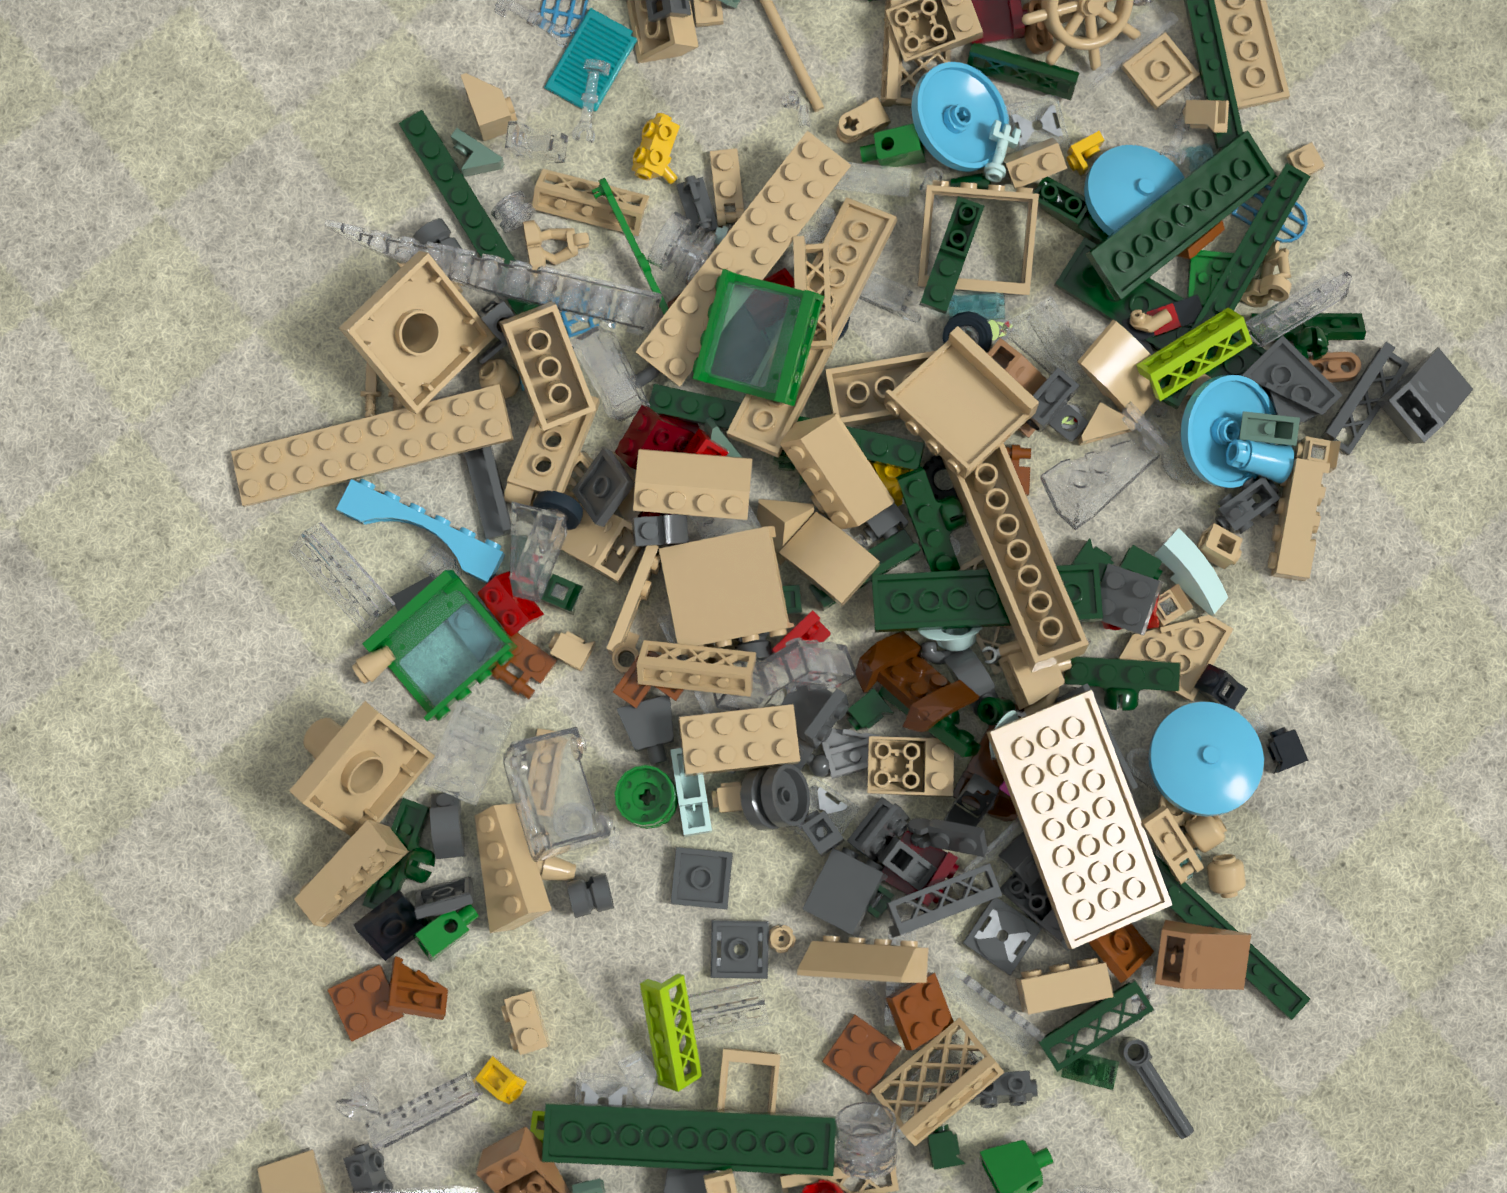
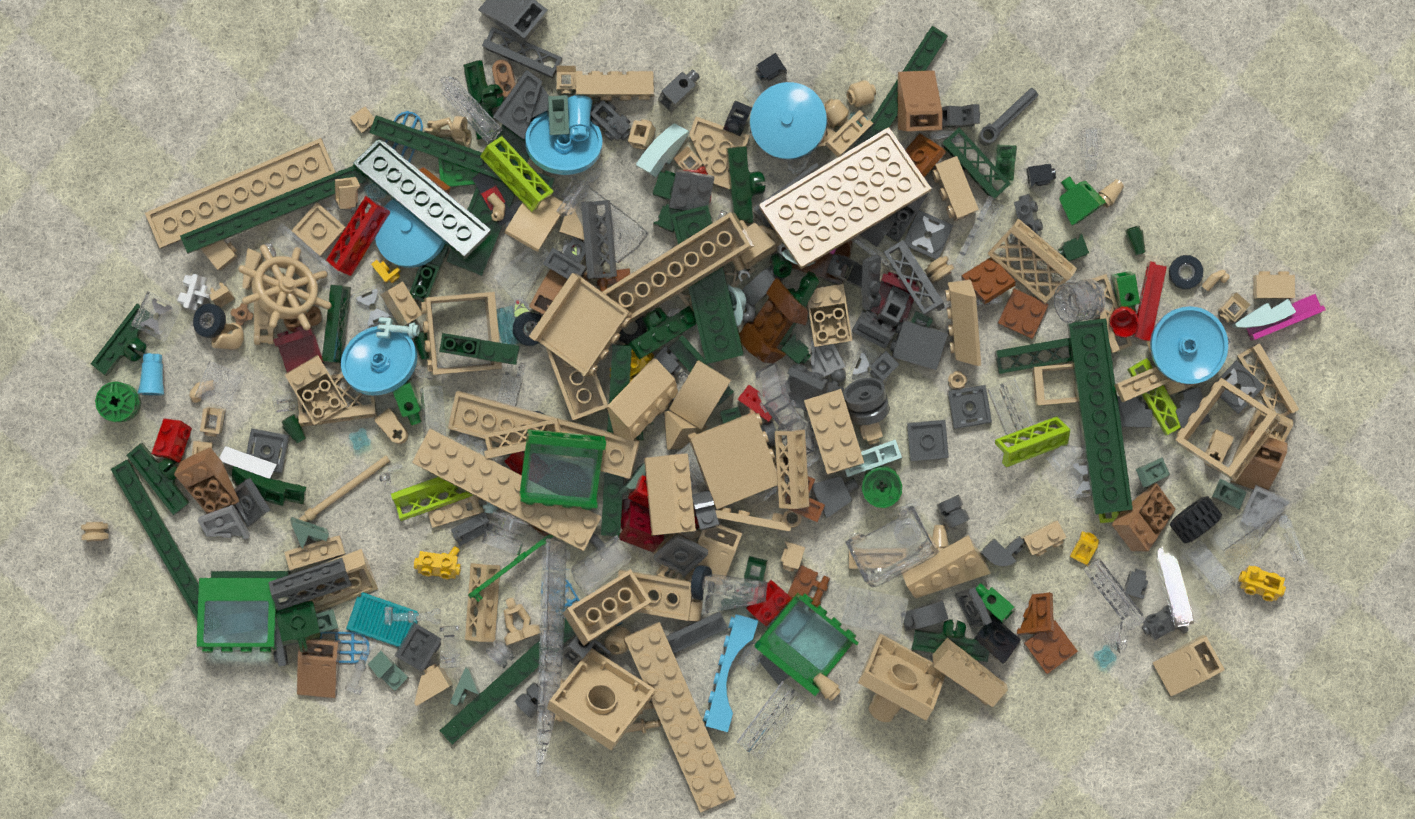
camera: 90 degrees left, 5 degrees up
none -> red fence [326,196,390,276]
none -> clear light blue plate [349,428,371,450]
none -> sand green slope [368,651,409,691]
none -> lime fence [391,477,473,521]
none -> dark grey bracket [394,622,441,672]
none -> dark grey fence [581,200,617,279]
none -> dark grey torso [658,69,700,113]
none -> tan wheel [924,256,954,283]
none -> dark grey brick [942,104,980,128]
none -> dark grey brick [980,536,1025,566]
none -> dark green fence [995,338,1072,374]
none -> black window [1026,164,1056,190]
none -> clear light blue plate [1094,645,1117,668]
none -> dark grey brick [1123,568,1148,599]

